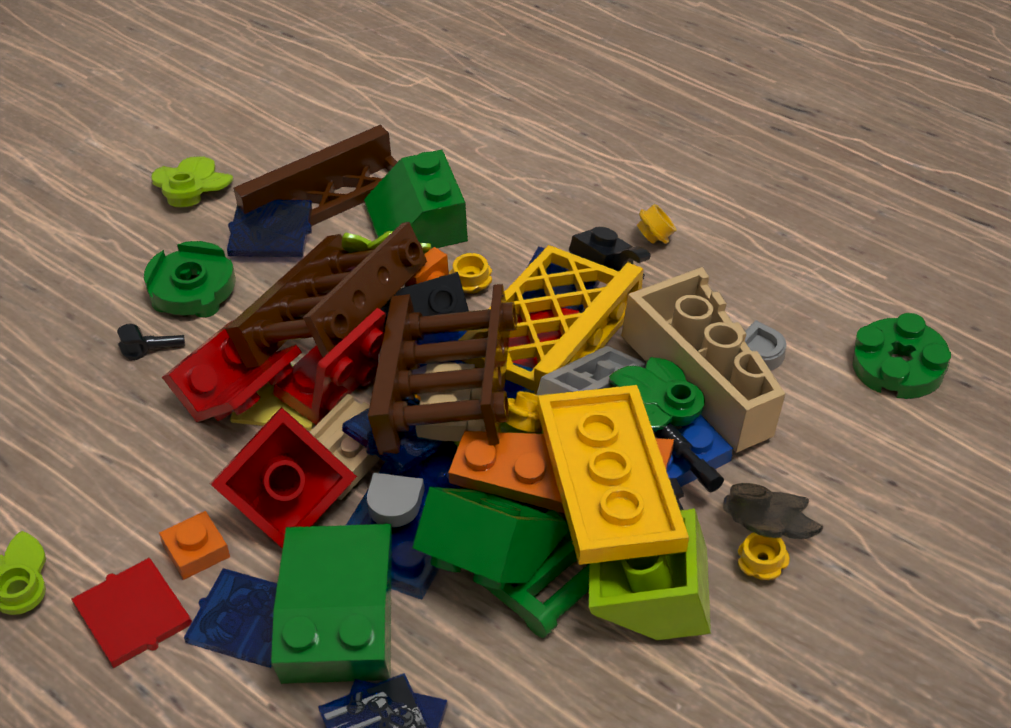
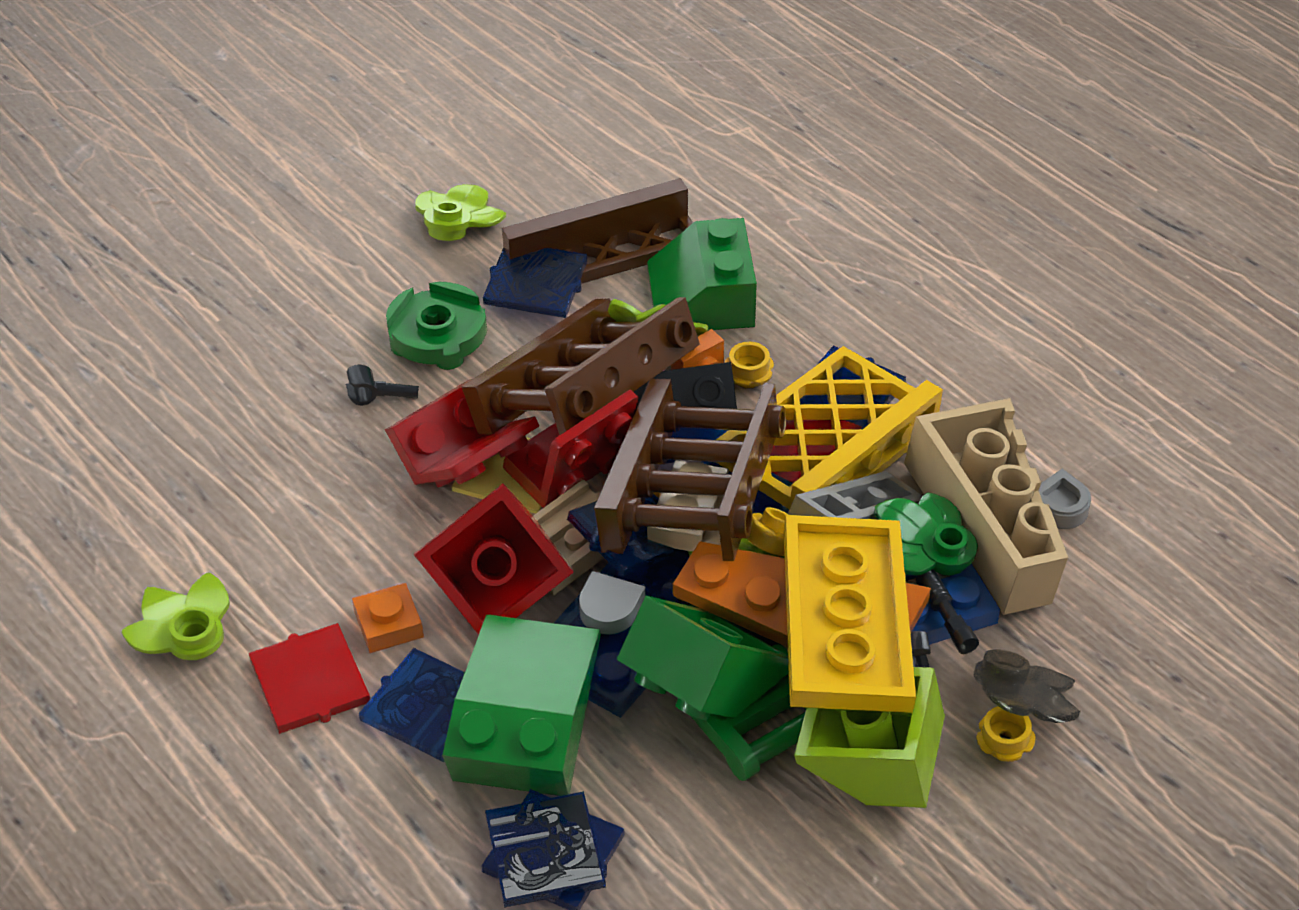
camera: 10 degrees right, 0 degrees up
black plate [569,227,651,279] -> none
yellow plate [637,204,677,244] -> none
green plate [852,313,951,399] -> none

